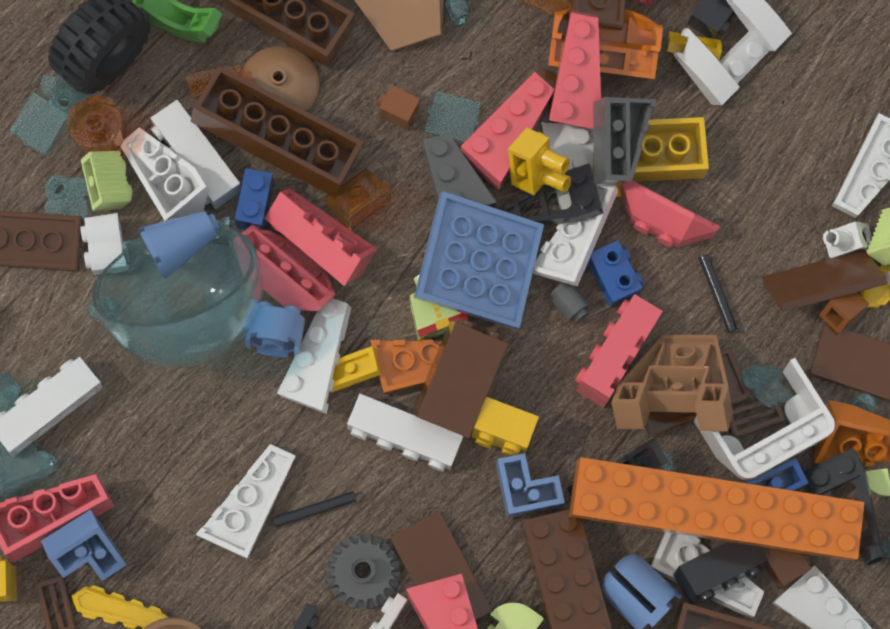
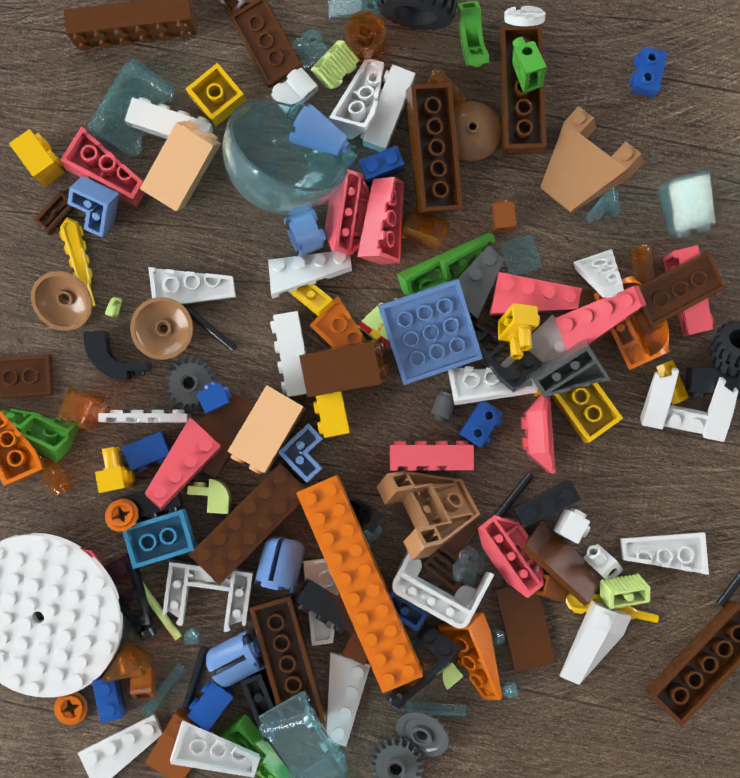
camera: 70 degrees right, 10 degrees up
none -> yellowish green tile [105,297,122,318]
none -> medium nougat dish [130,297,193,360]
none -> light nougat brick [140,120,221,211]
none -> yellow brick [186,63,246,127]
none -> blue brick [197,381,233,413]
none -> light nougat brick [228,385,306,474]
none -> bright green wedge [397,232,495,296]
none -> coral wedge [478,515,544,598]
none -> black brick [512,480,581,527]
none -> white brick [552,508,590,544]
none -> white wing [573,249,624,298]

